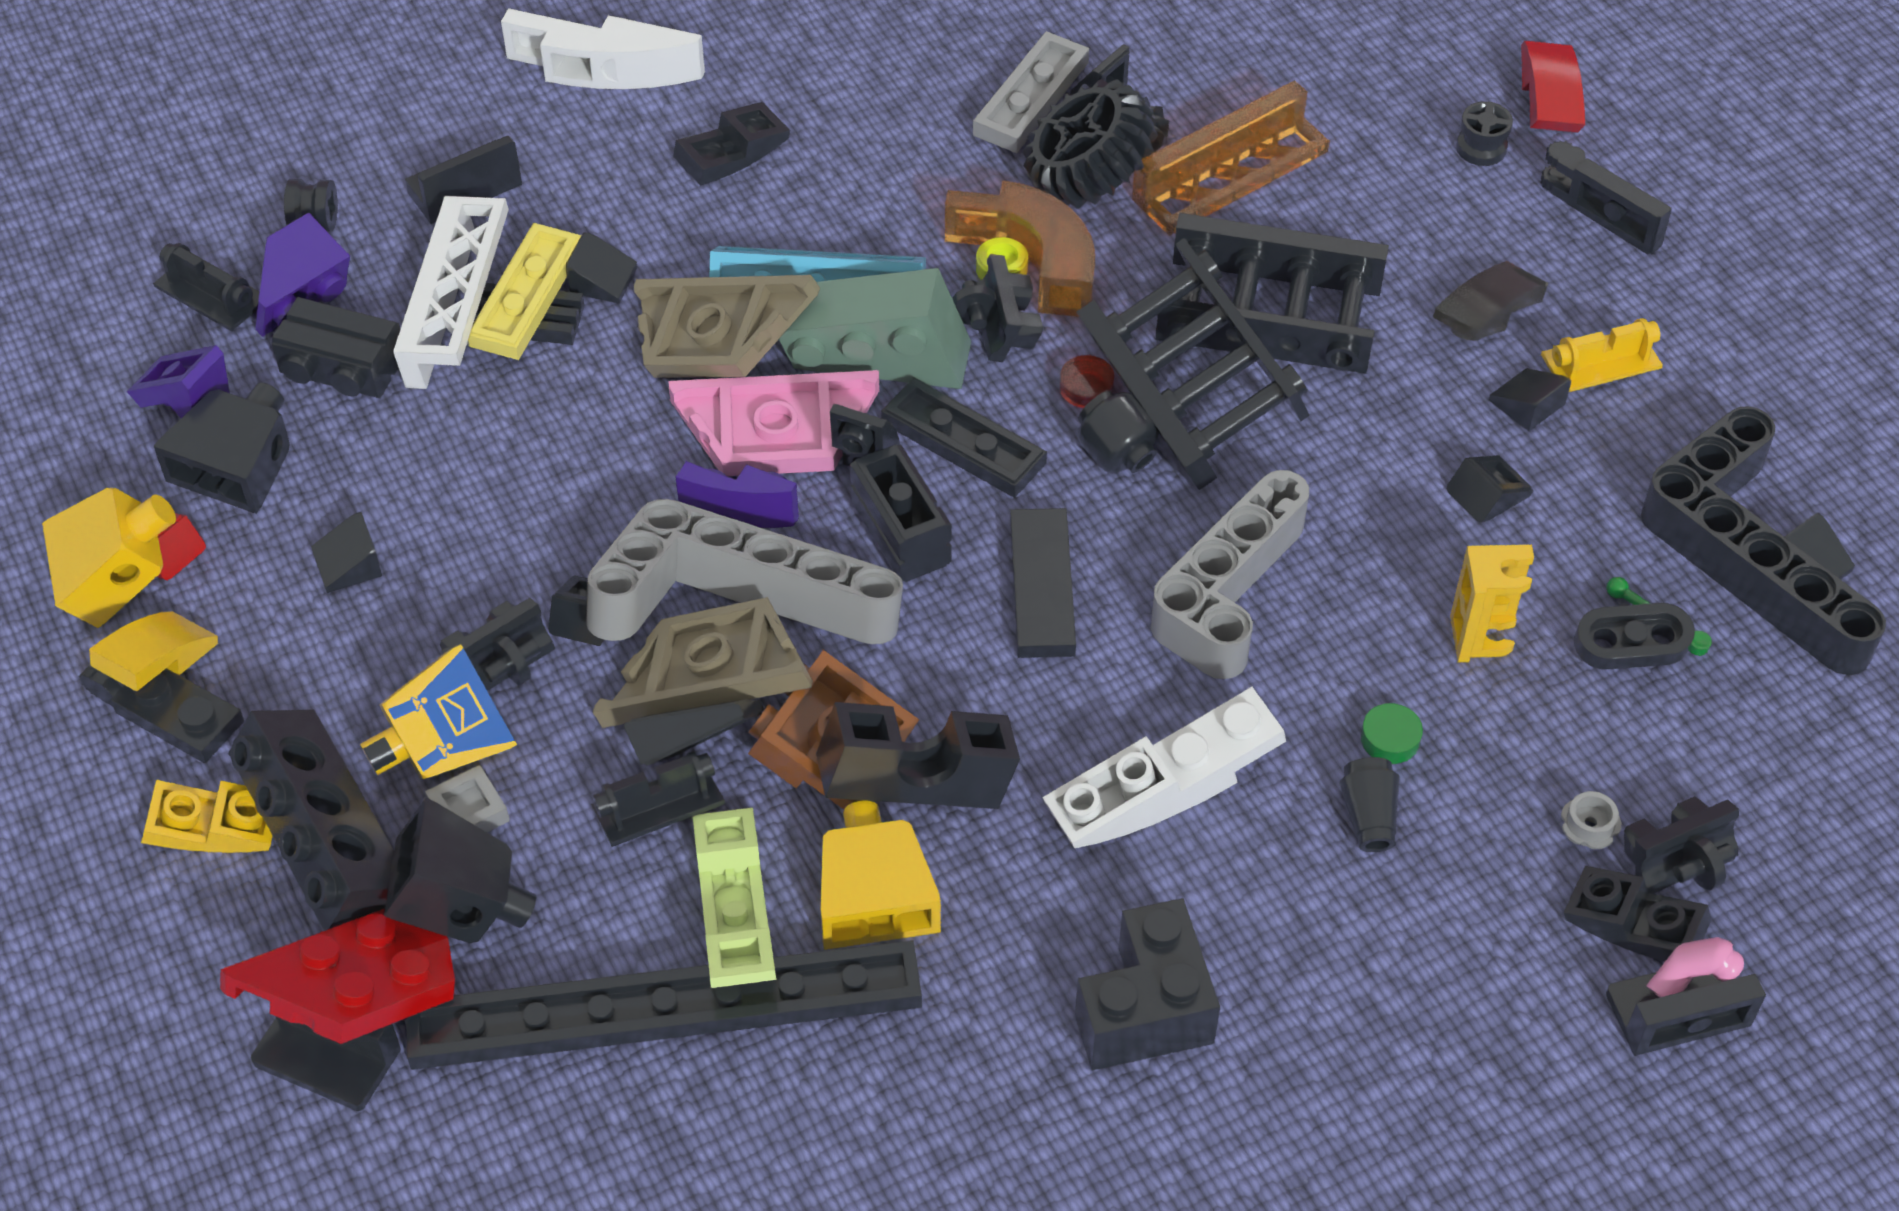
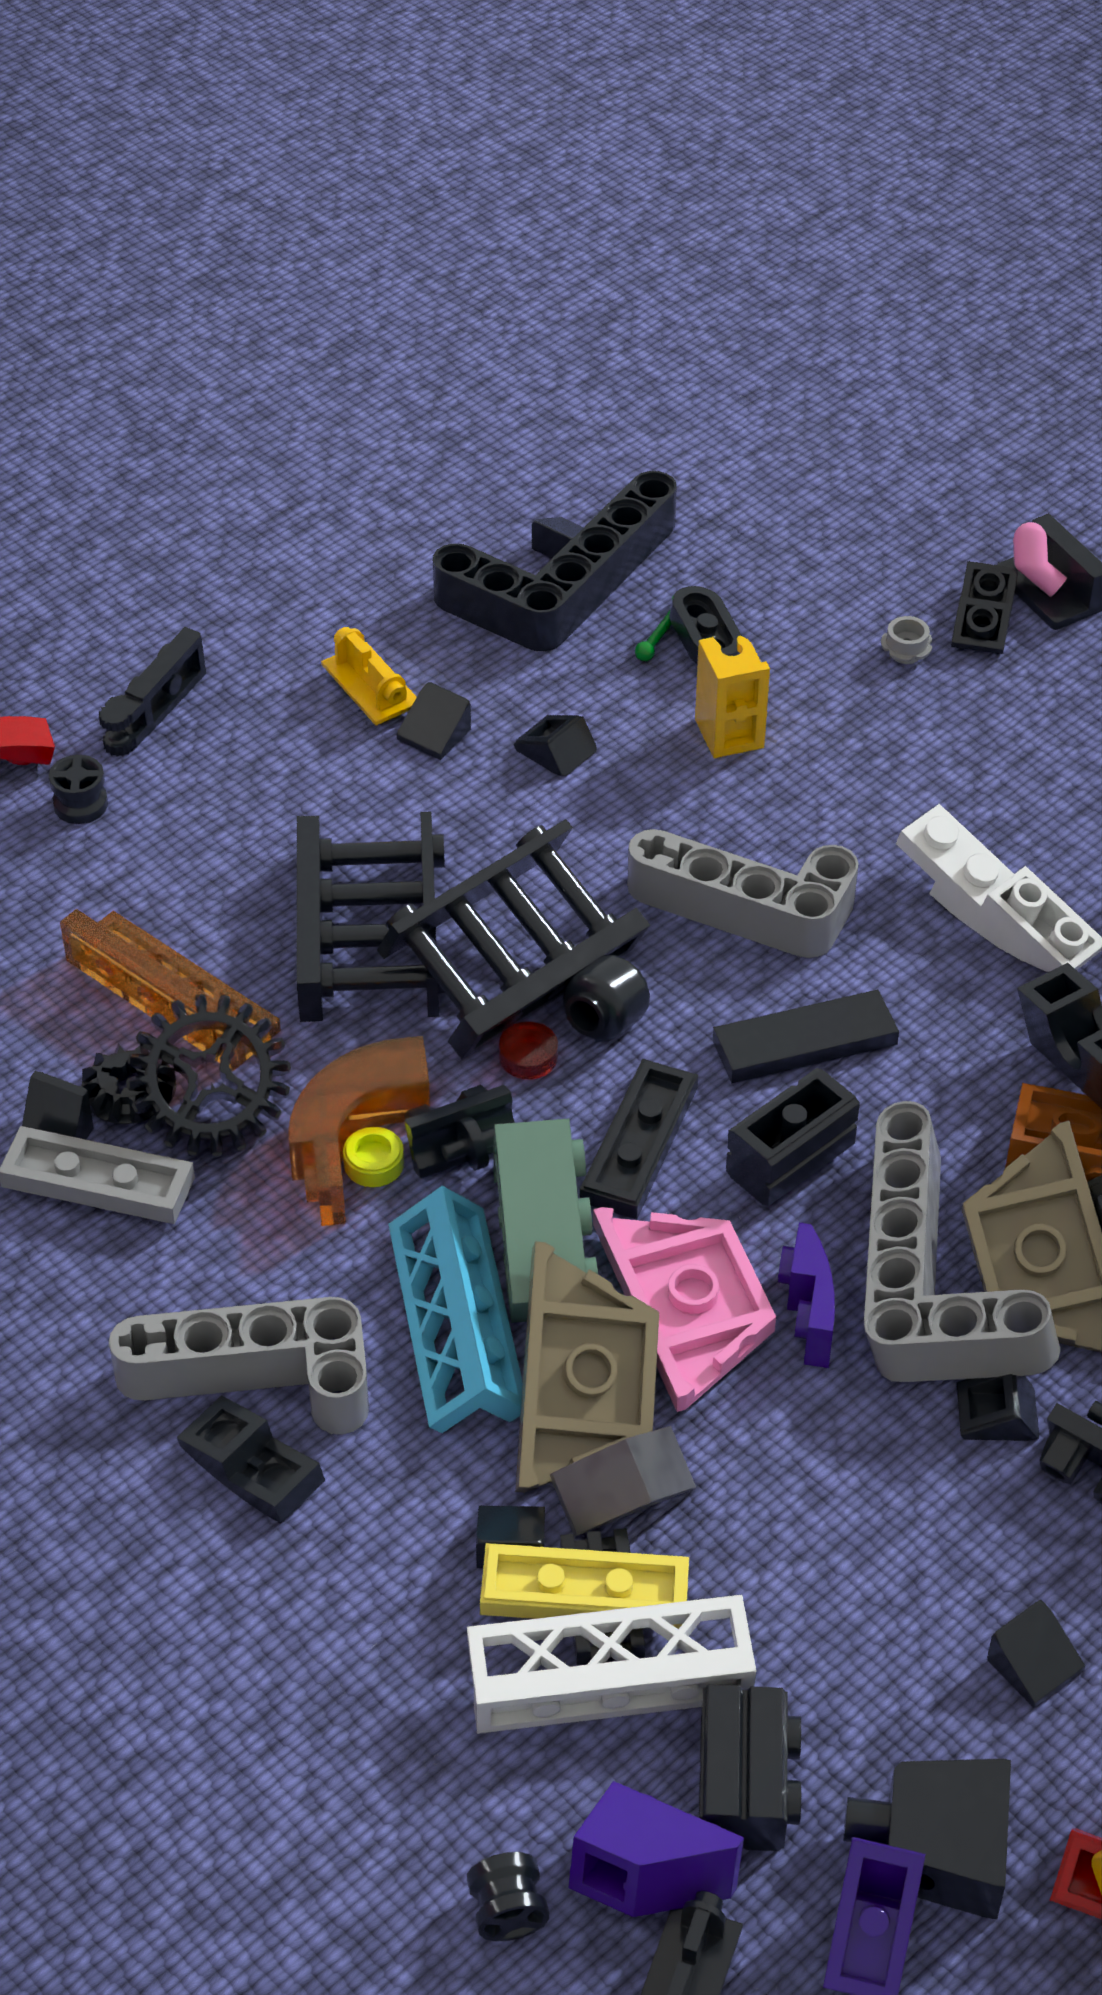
camera: 105 degrees left, 5 degrees down
black panel [405,136,522,224] -> none
white slope [501,8,705,89] -> none
black slope [830,404,900,466] -> none
black cone [1339,757,1400,852] -> none
green tile [1361,703,1423,764] -> none
clear smoke slope [1433,261,1548,341] -> none
black hips [1624,796,1739,894] -> none
none -> light grey beam [108,1297,369,1434]
none -> flat silver slope [550,1426,696,1537]

